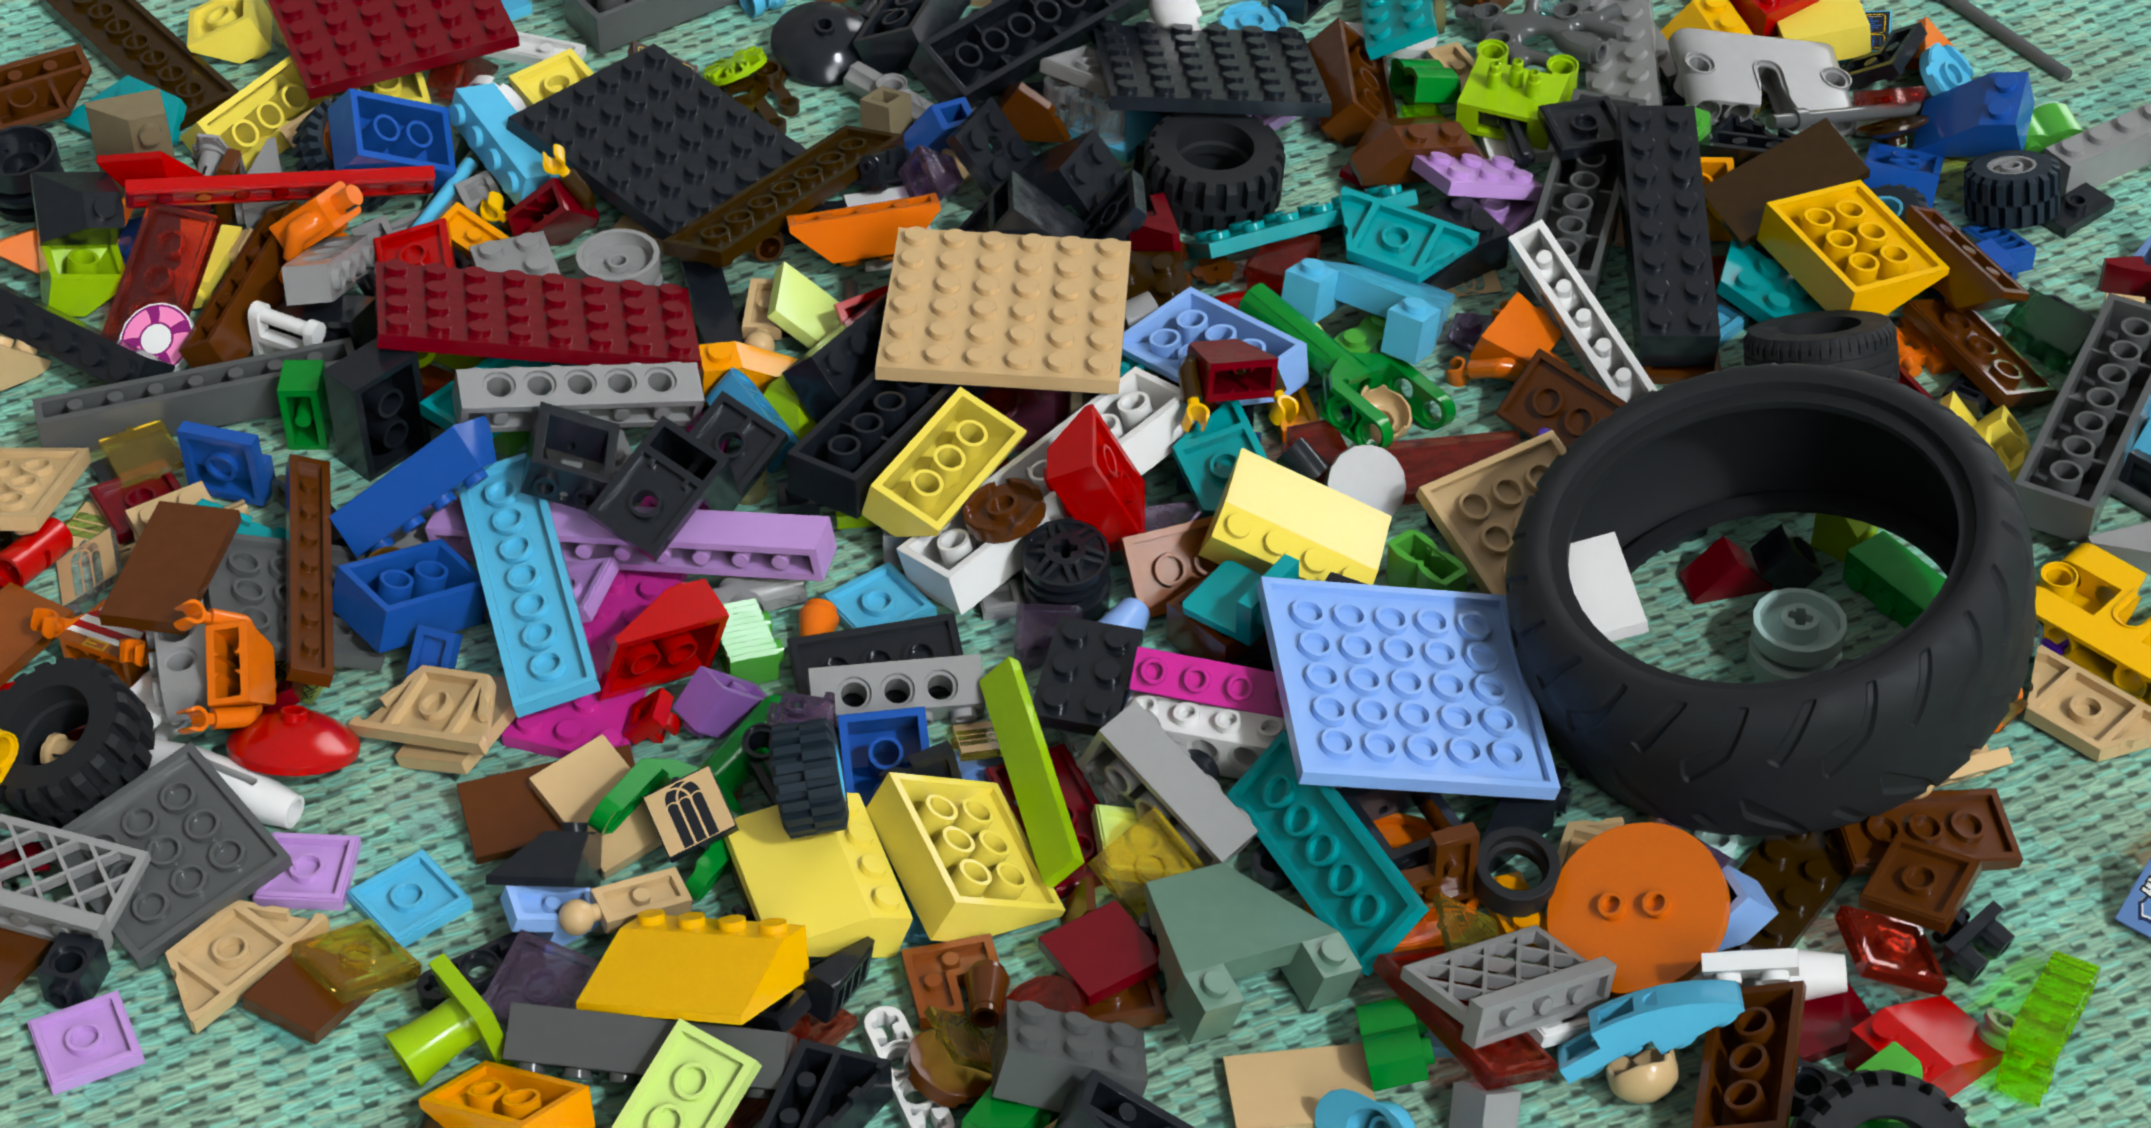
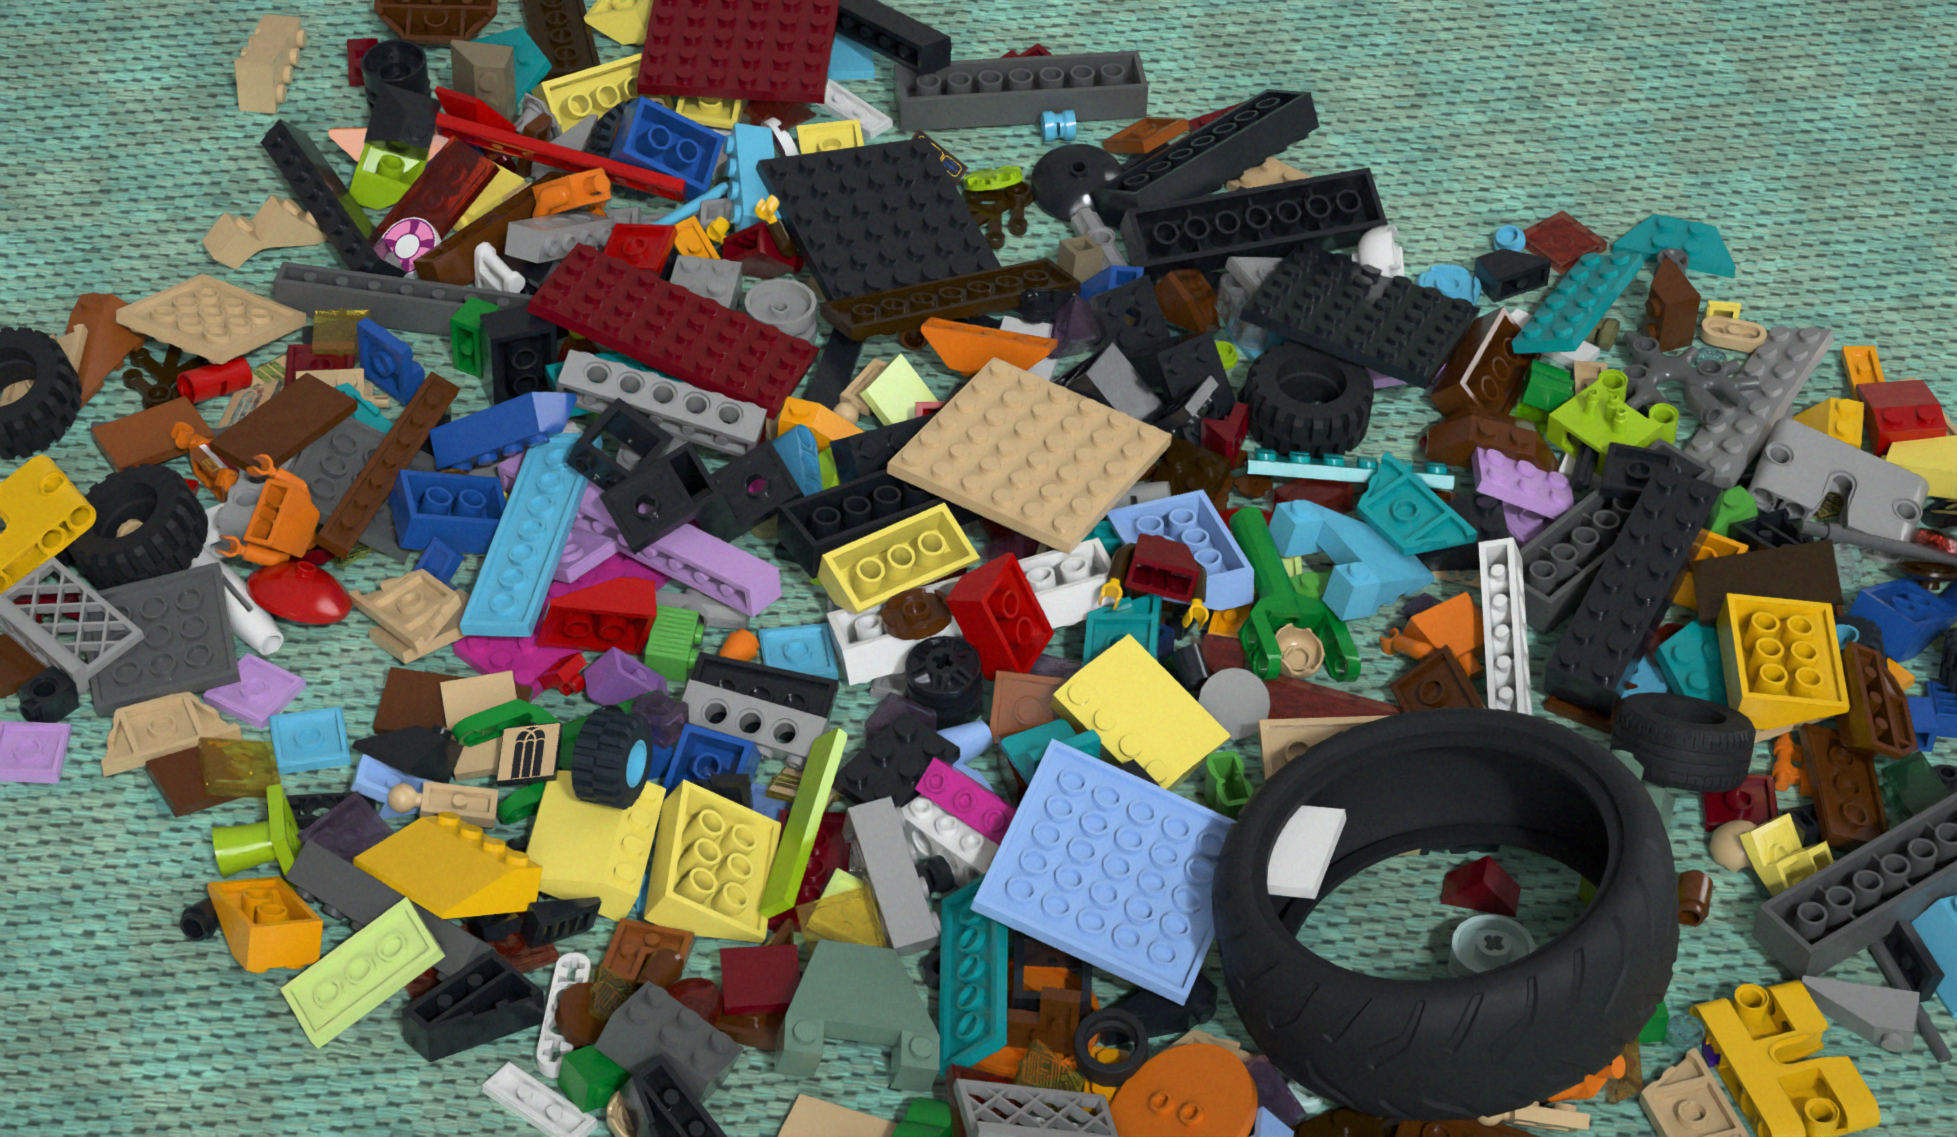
camera: 25 degrees right, 0 degrees up
black brick [1750,523,1824,590] -> none

